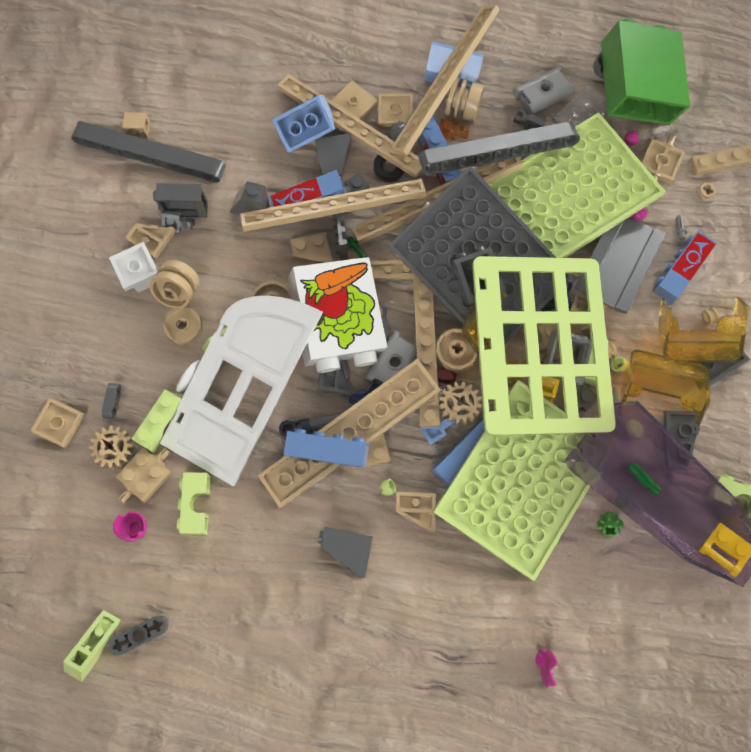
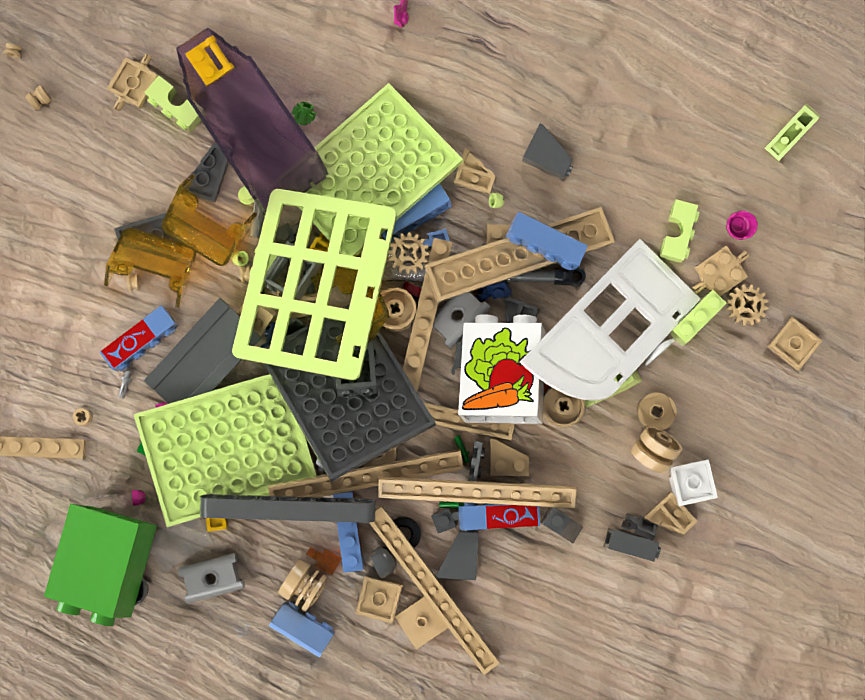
camera: 160 degrees left, 10 degrees up
dark grey beam [71,121,226,183] -> none
dark grey beam [102,383,121,420] -> none
dark grey beam [109,616,168,655] -> none
tan brick [121,112,150,138] -> none
light blue slope [272,95,335,153] -> none
tan plate [391,4,499,156] -> none
dark grey plate [513,109,546,130] -> none
green axle [627,463,661,495] -> none
tan plate [641,134,685,184] -> none

